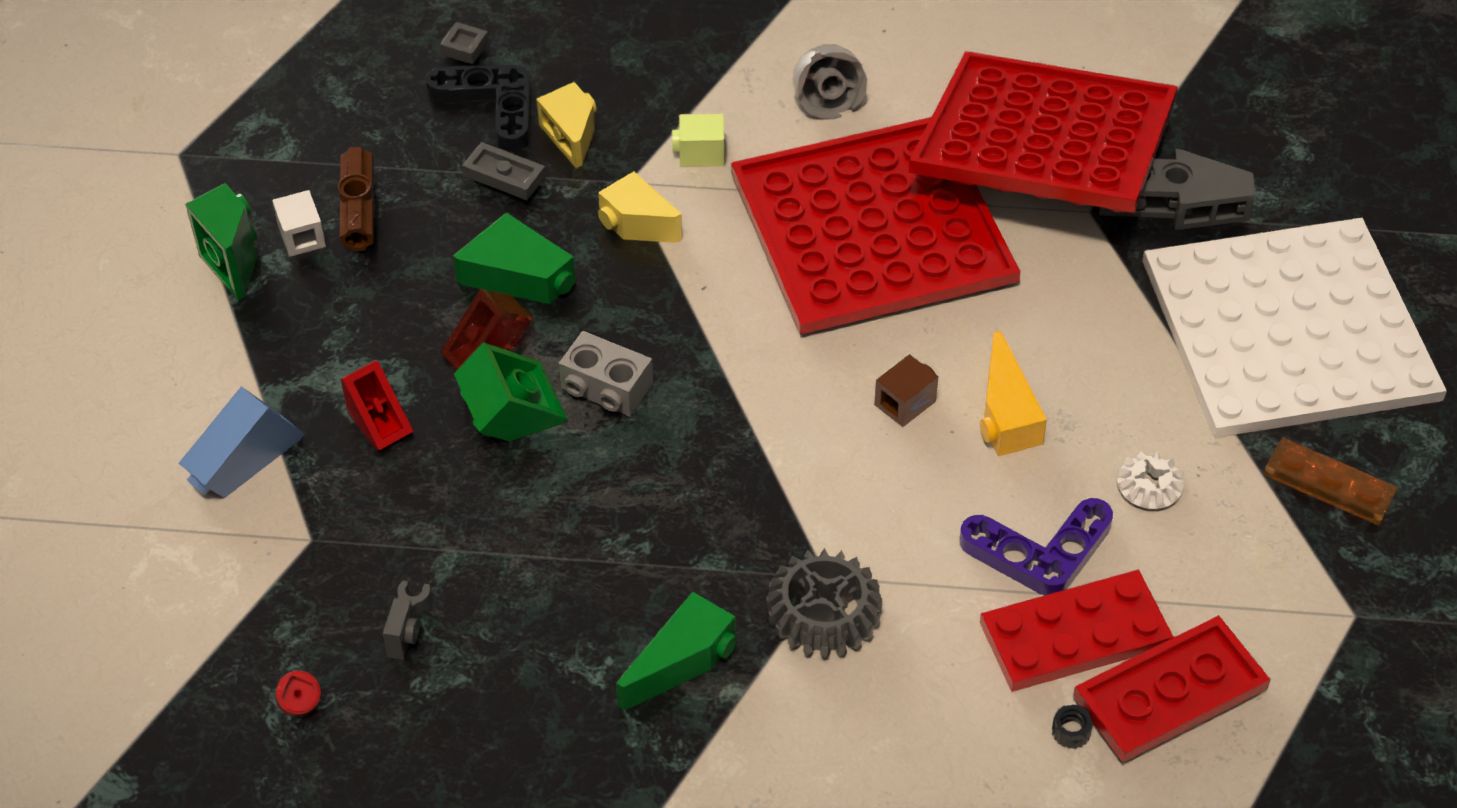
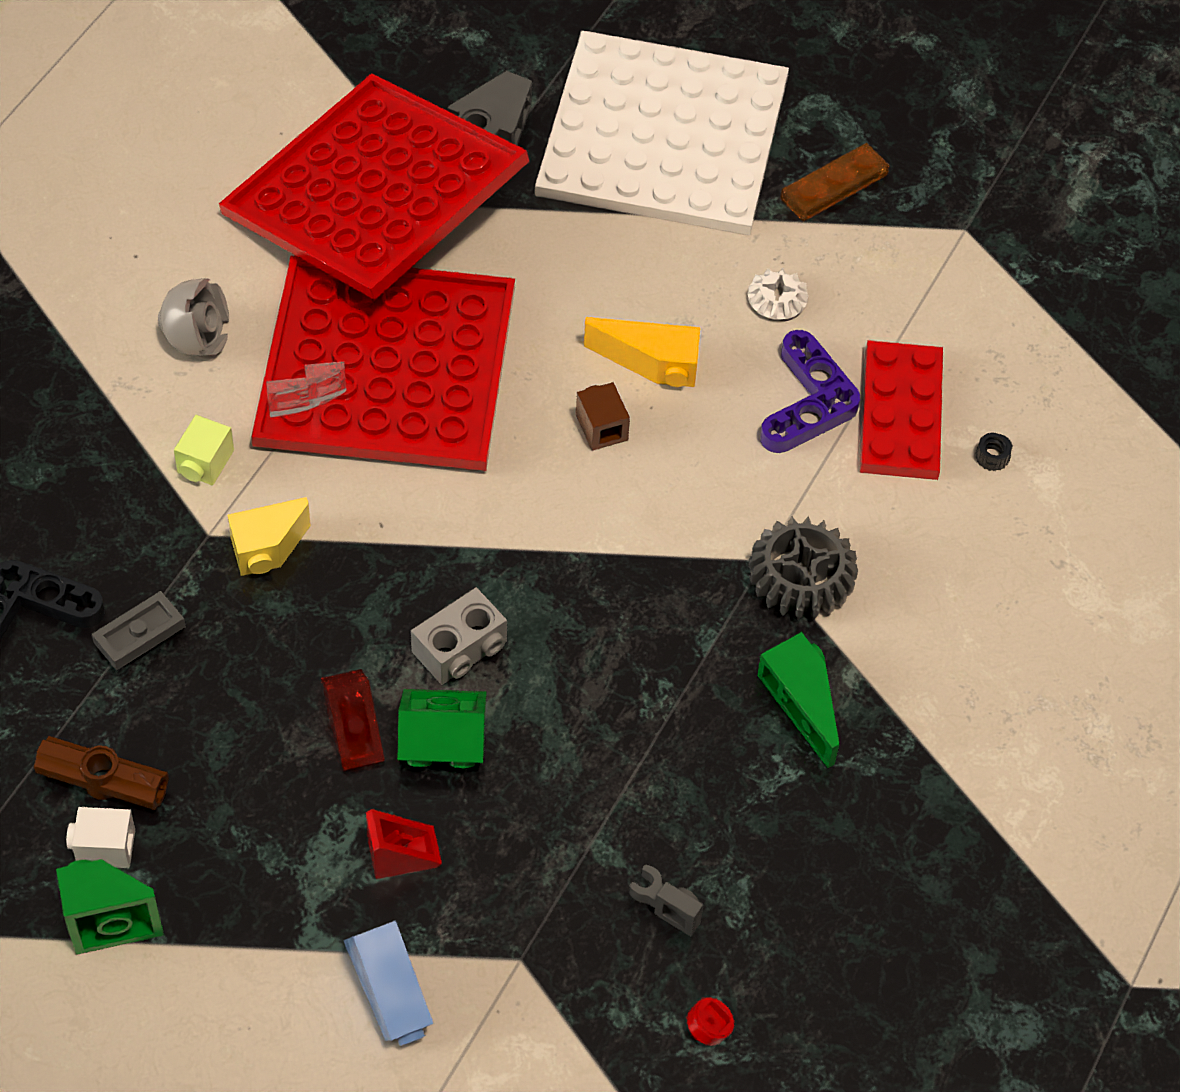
camera: 70 degrees left, 5 degrees up
green slope [453,213,576,304] -> none
light yellow slope [537,82,596,168] -> none
red plate [1073,615,1271,763] -> none
none -> clear slope [266,361,346,417]

